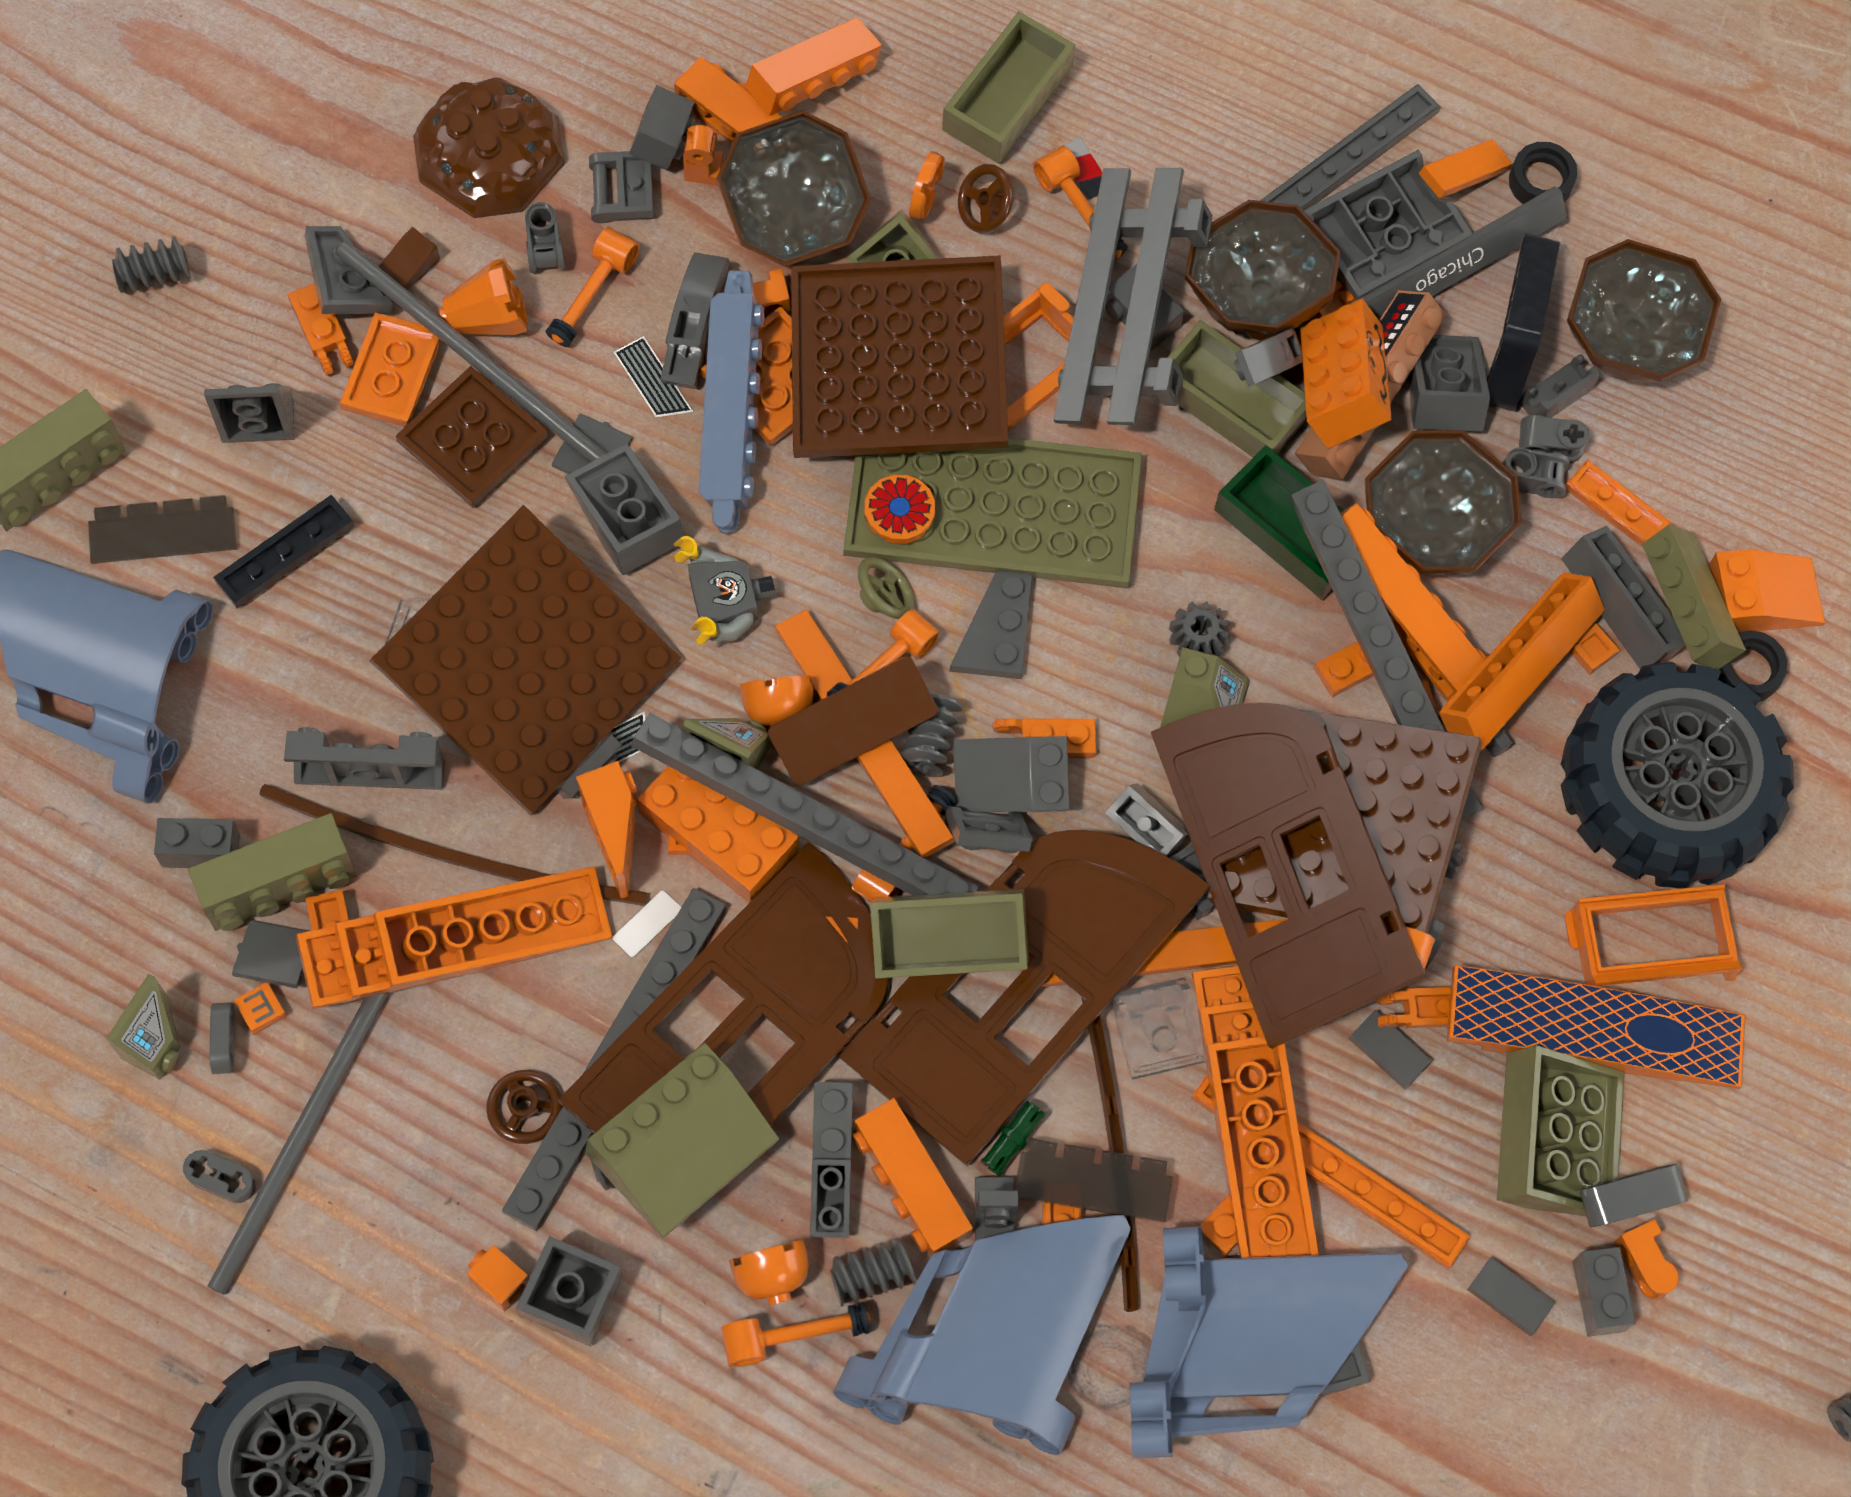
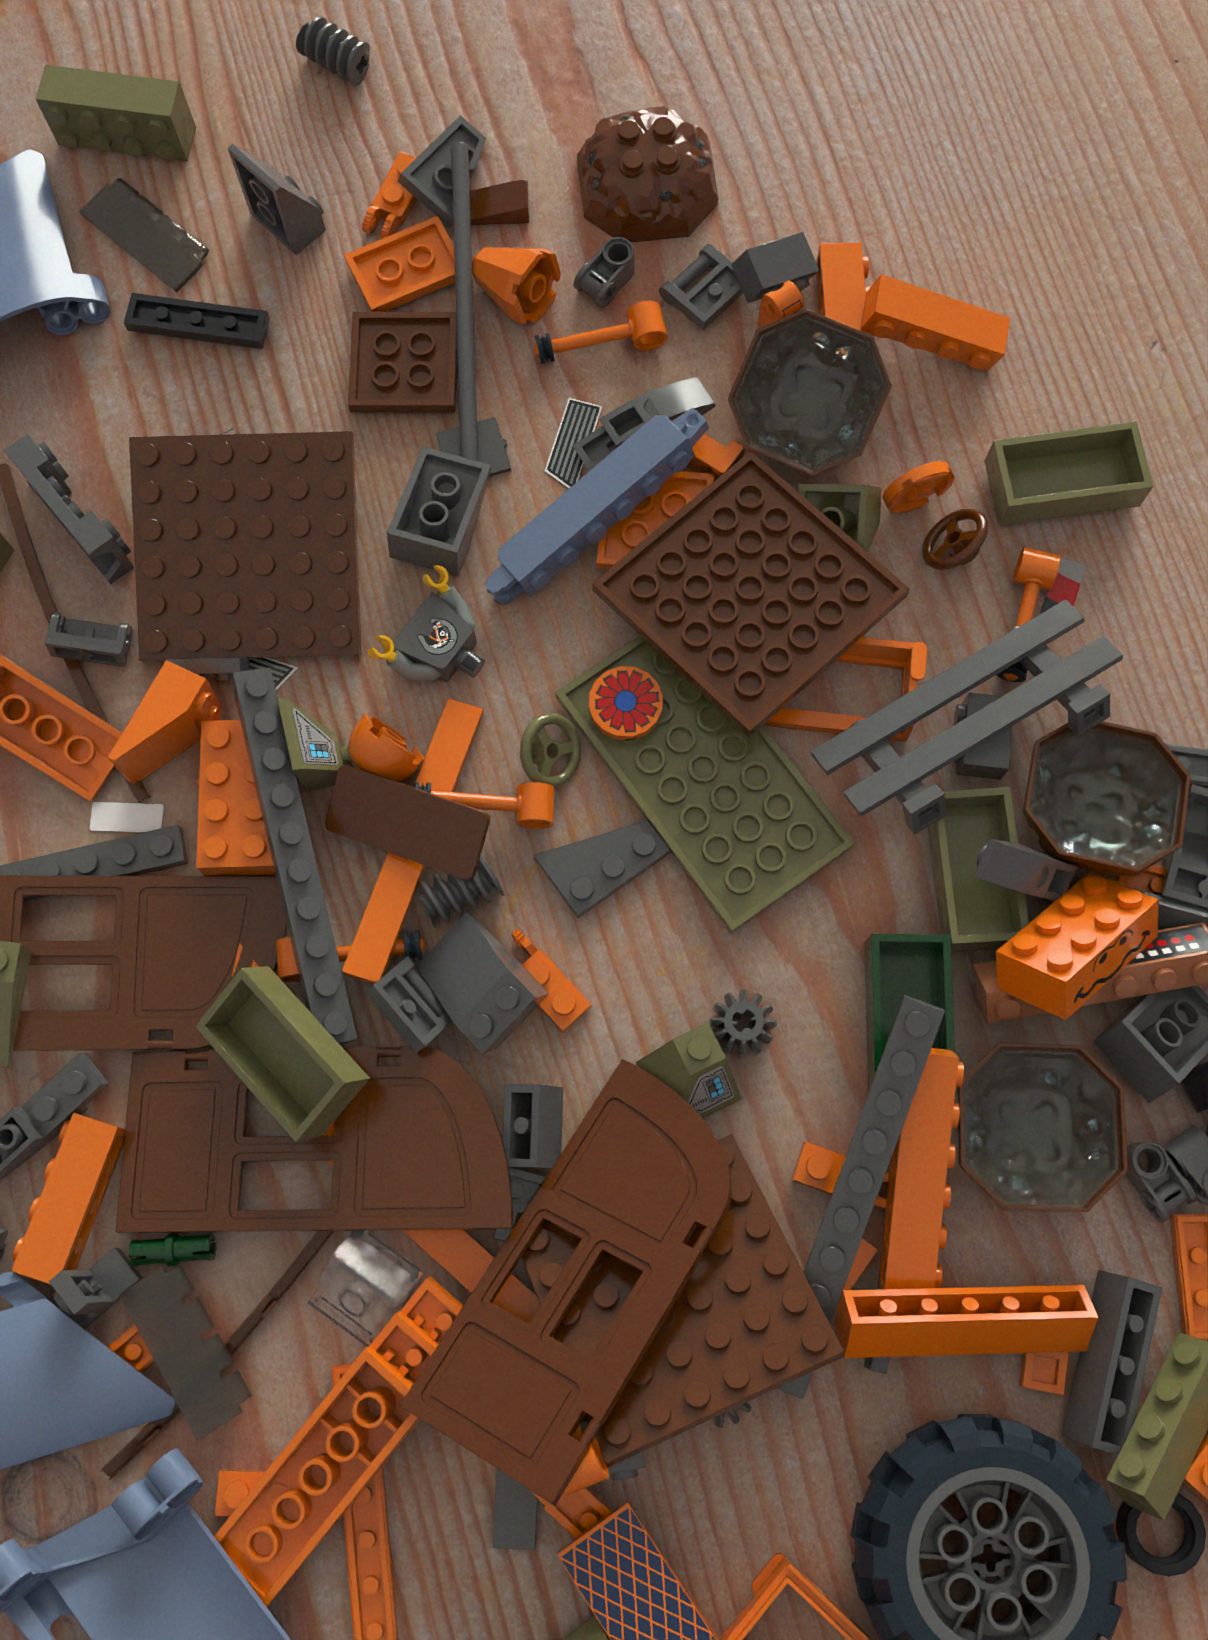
camera: 55 degrees right, 5 degrees up
none -> dark grey hinge [45,612,133,667]

